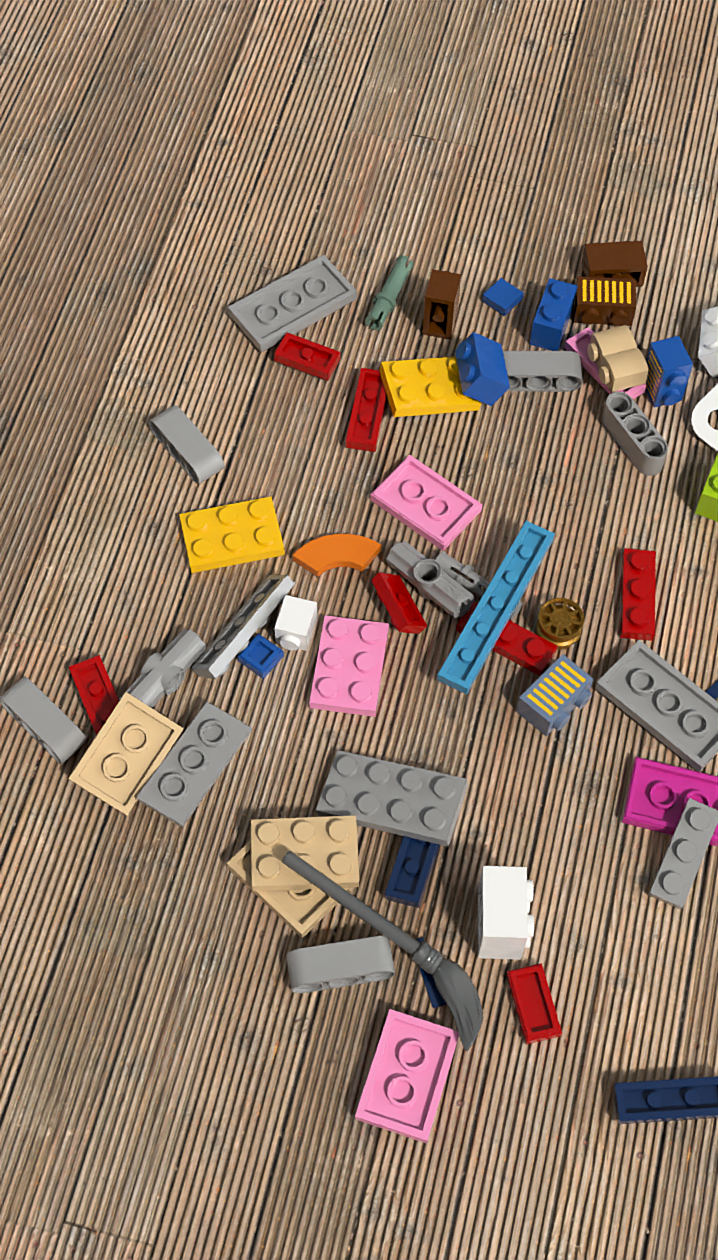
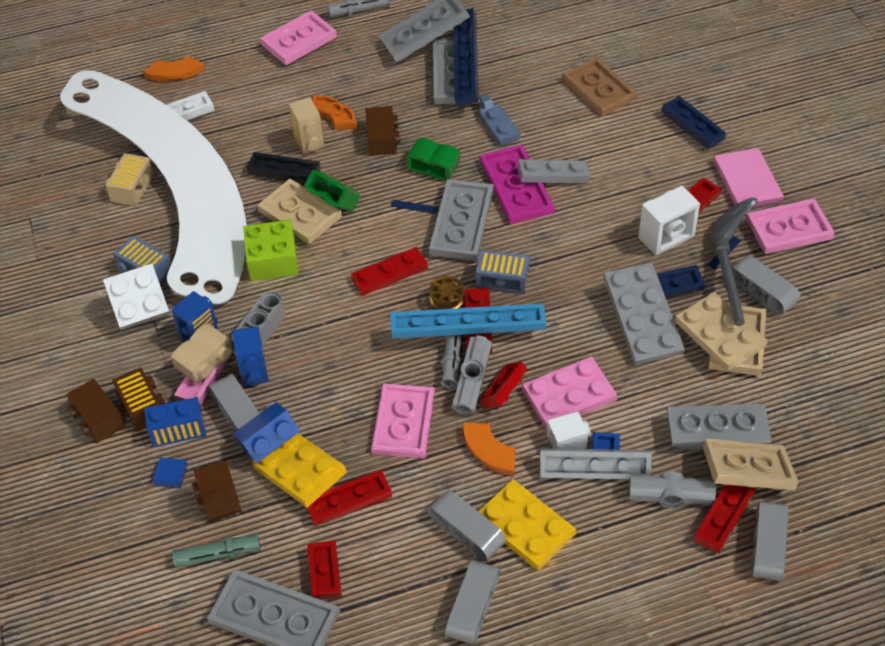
camera: 120 degrees left, 10 degrees down
none -> blue brick [232,326,269,386]
none -> light grey beam [427,490,507,562]
none -> bright pink tile [714,148,784,208]

